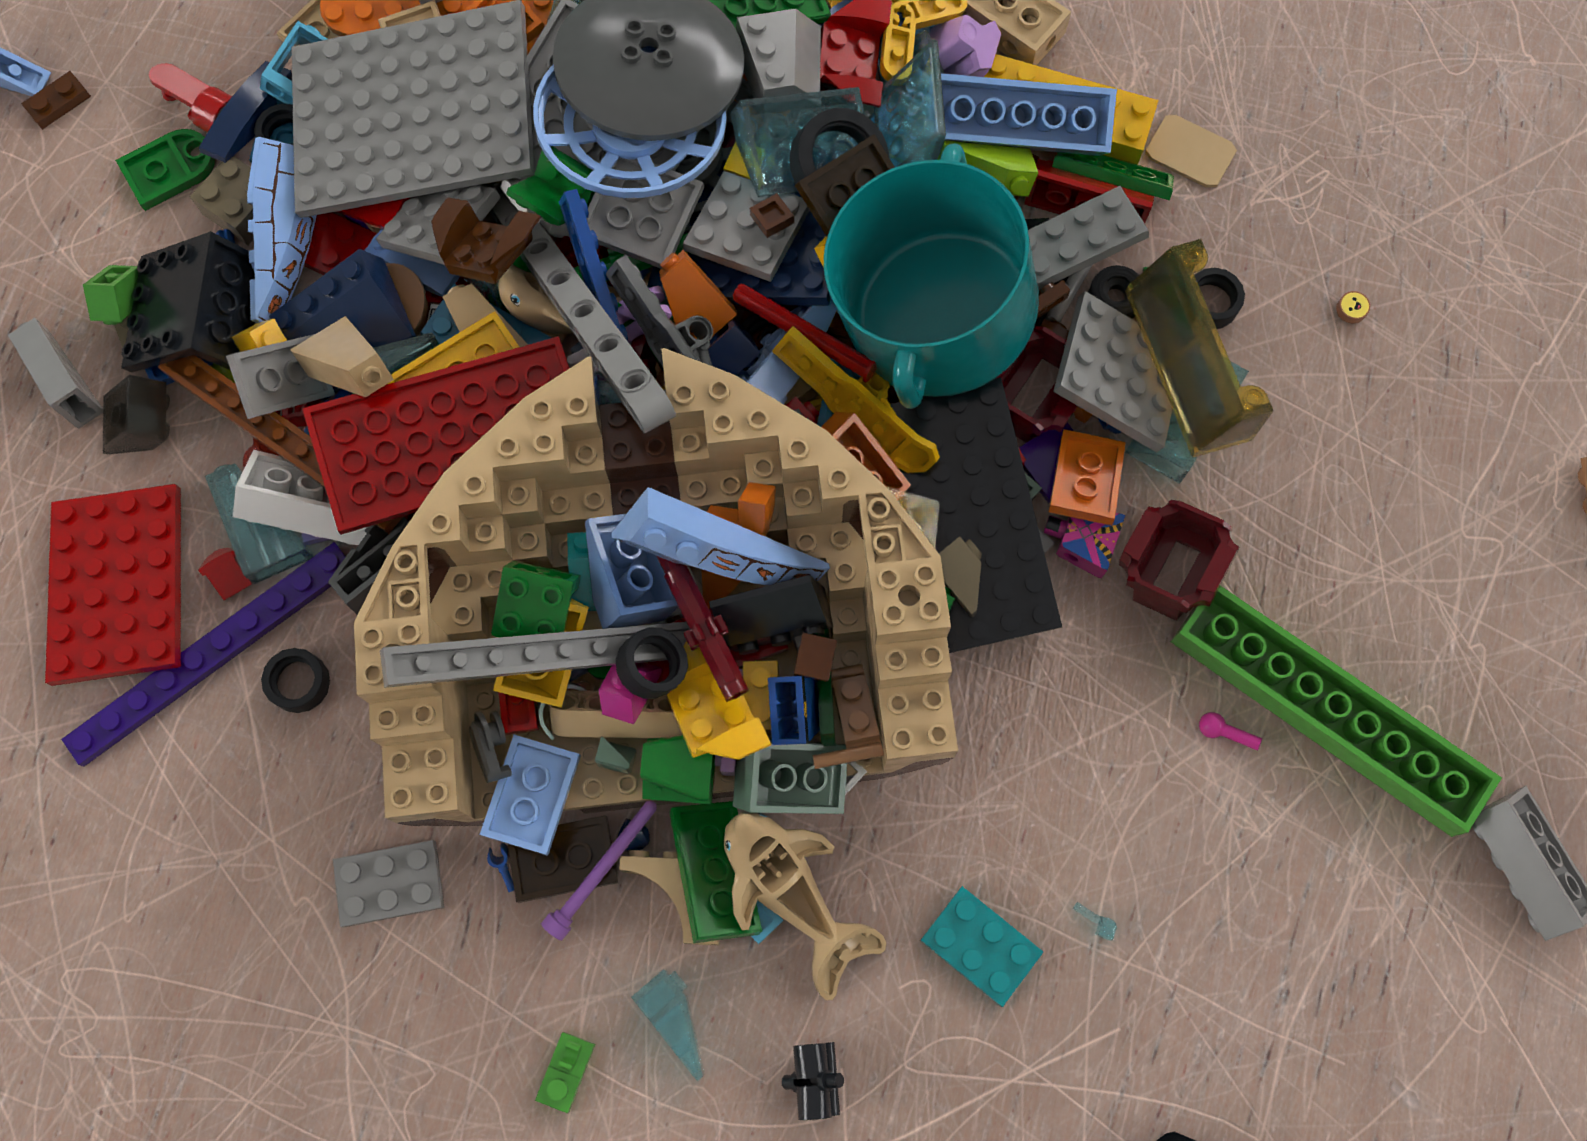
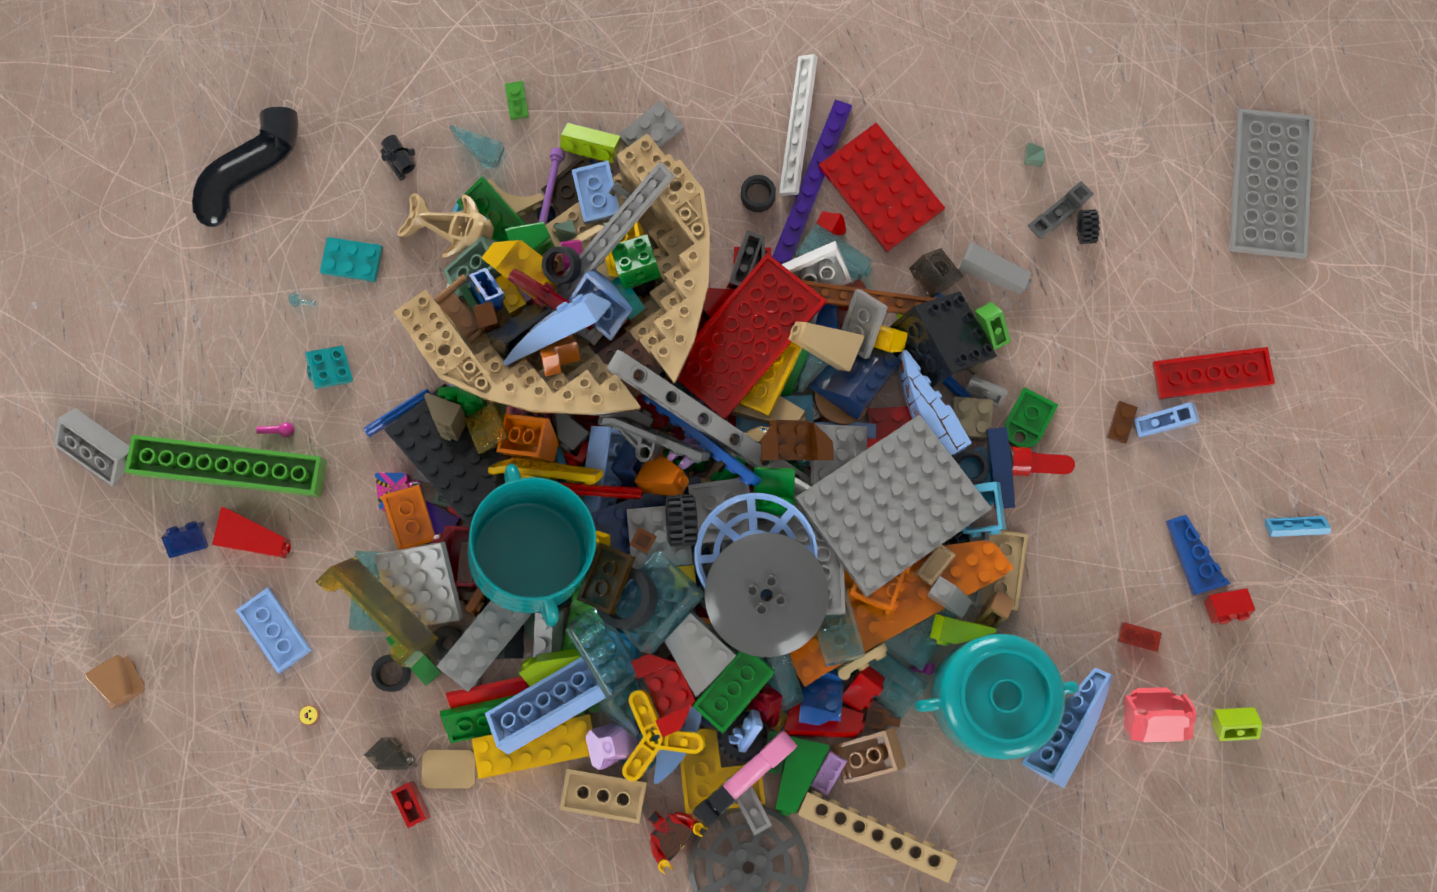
camera: 155 degrees right, 5 degrees up
dark red piece [1119,500,1239,621] -> none
none -> clear blue bracket [161,521,209,558]
none -> red slope [212,507,291,559]
none -> light blue tile [236,587,312,674]
none -> teal plate [305,345,353,389]
none -> blue axle [364,389,431,437]
none -> clear smoke slope [364,737,418,770]
none -> red brick [391,781,431,828]
none -> lime brick [560,123,621,163]
none -> black tyre [665,494,698,547]
none -> white plate [779,54,818,196]
none -> light grey plate [965,374,1008,408]

